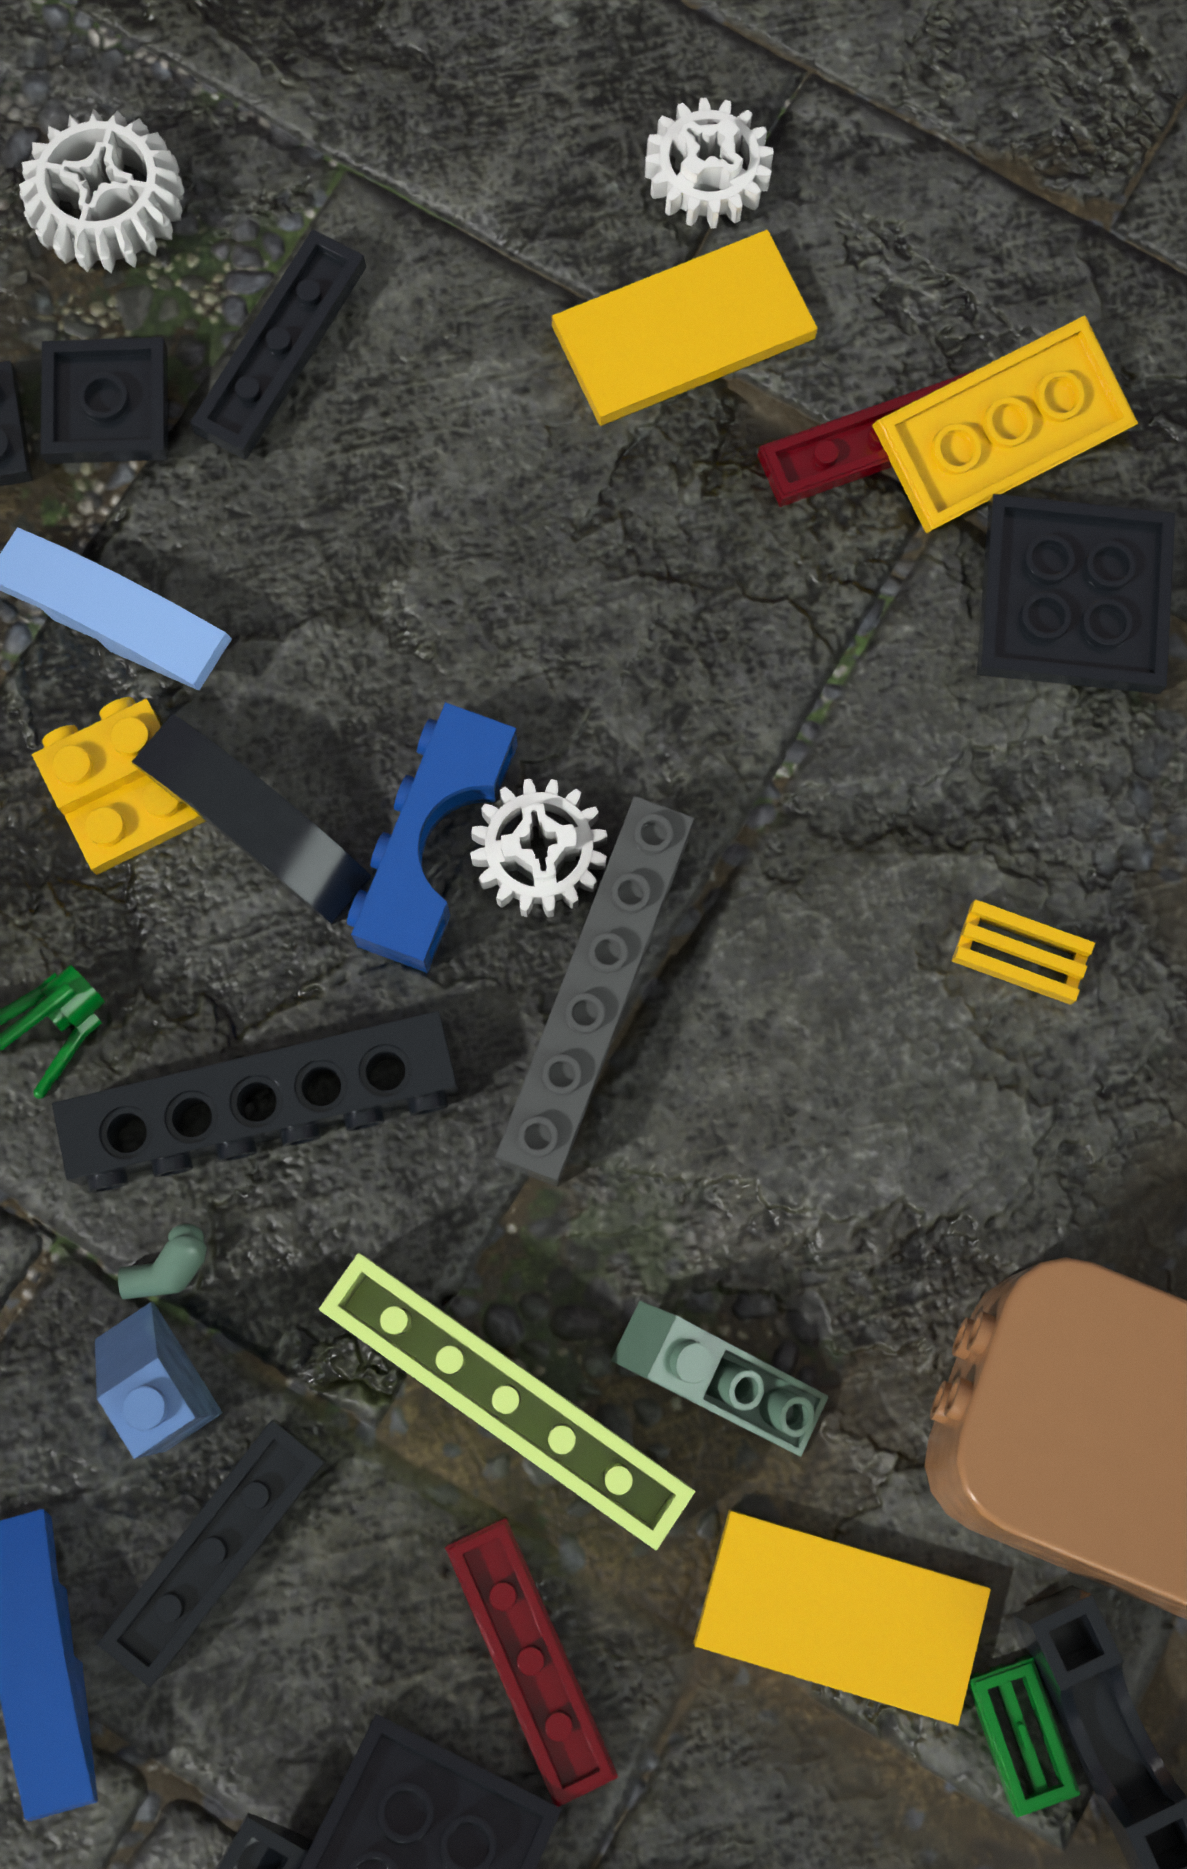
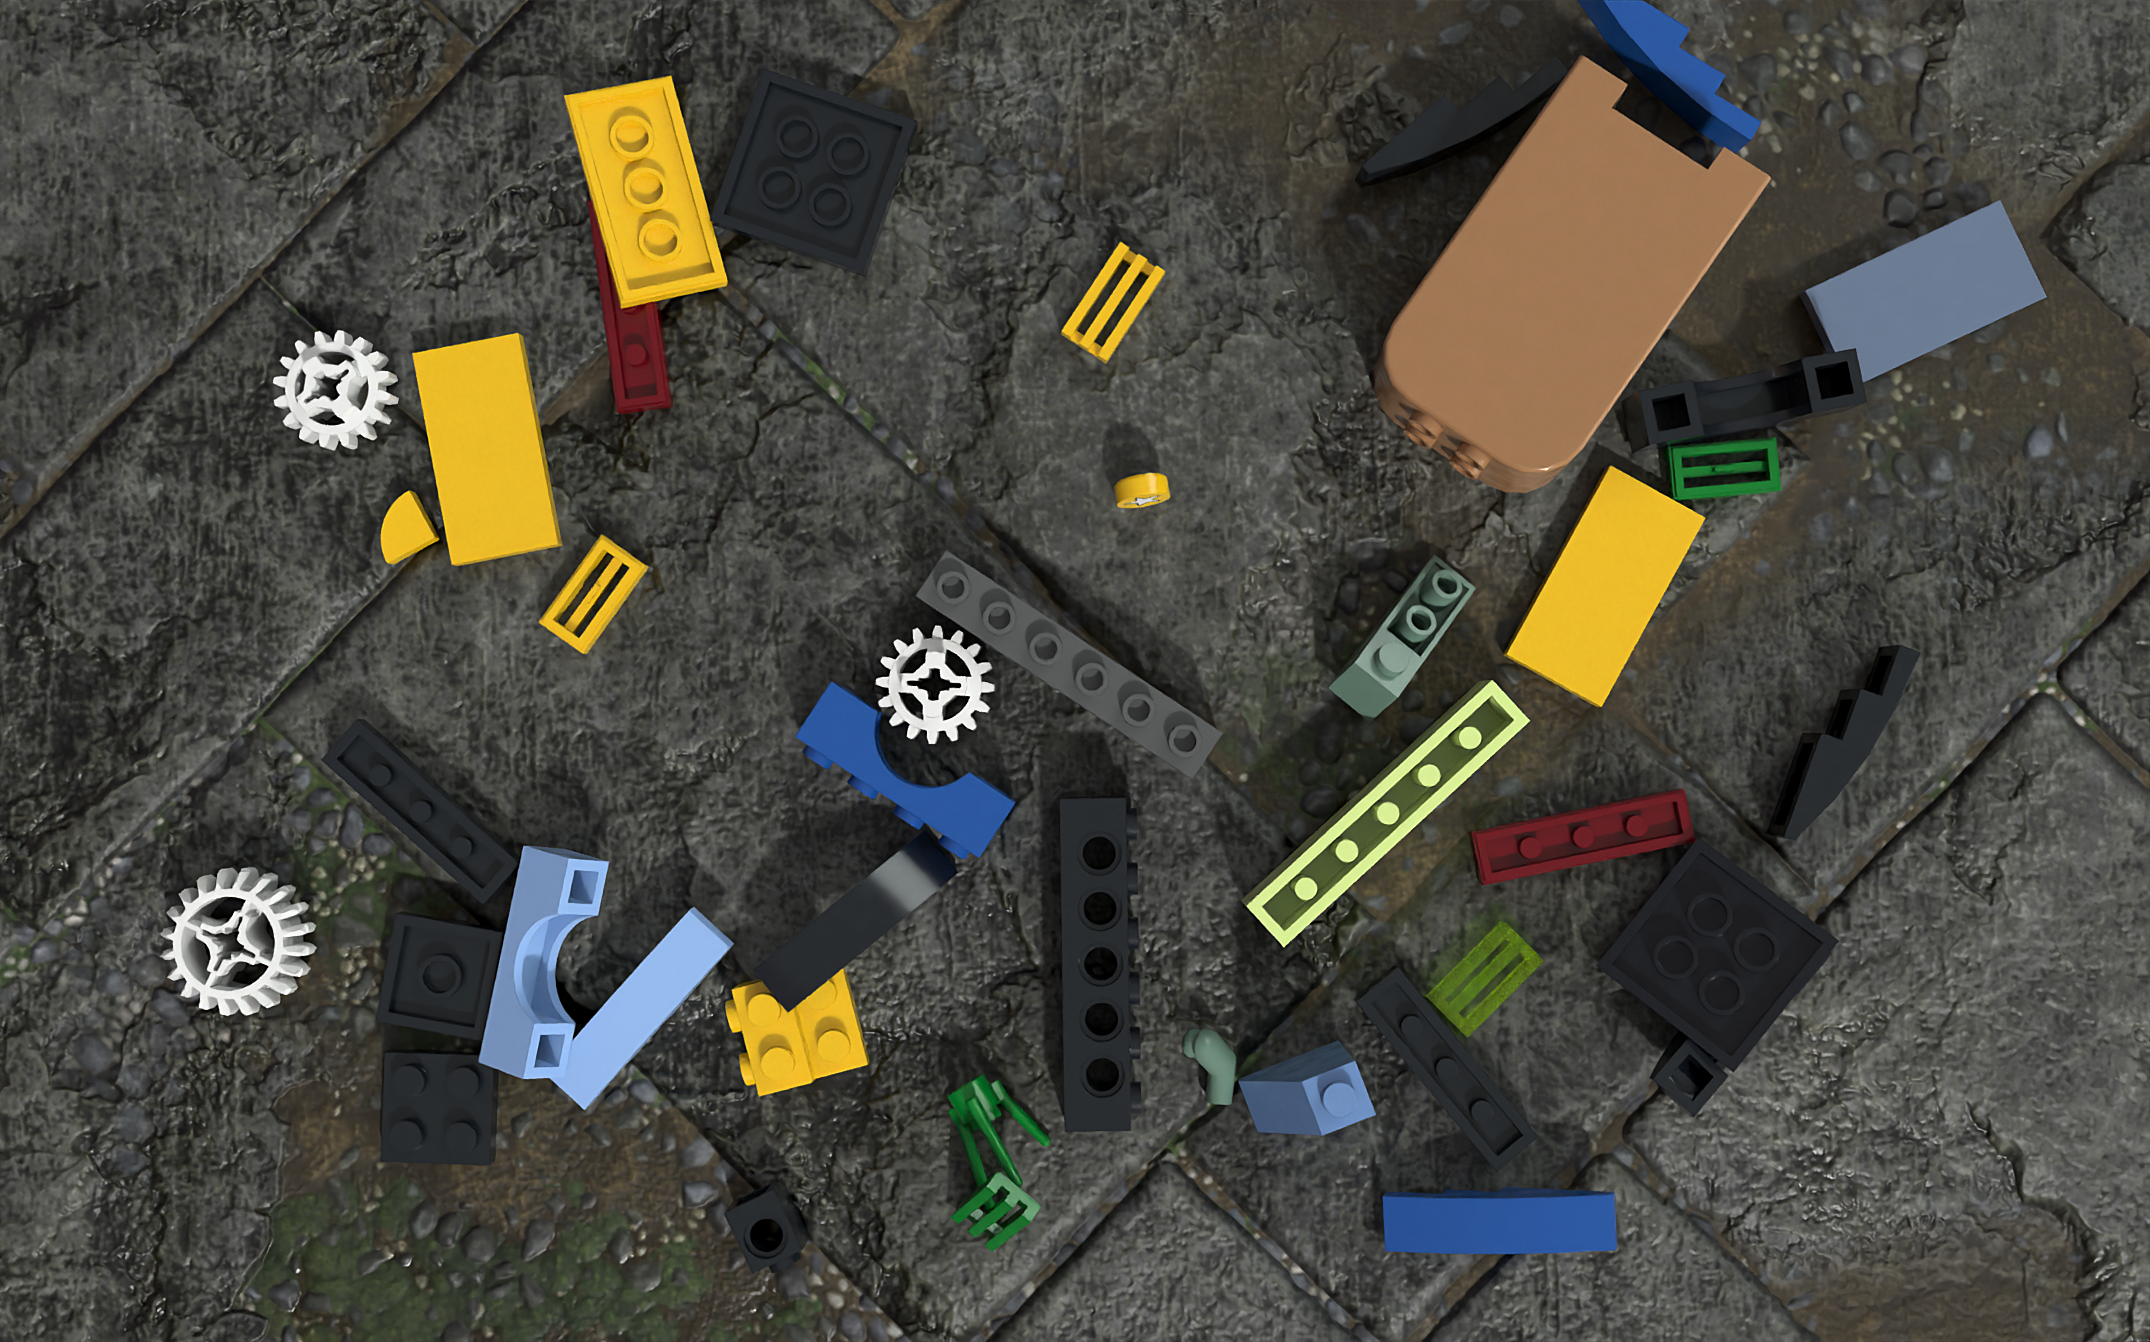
camera: 70 degrees left, 10 degrees up
none -> yellow tile [381,490,440,565]
none -> light blue arch [478,845,609,1079]
none -> yellow tile [539,534,649,654]
none -> yellow tile [1114,473,1170,508]
none -> clear neon green tile [1426,921,1544,1037]

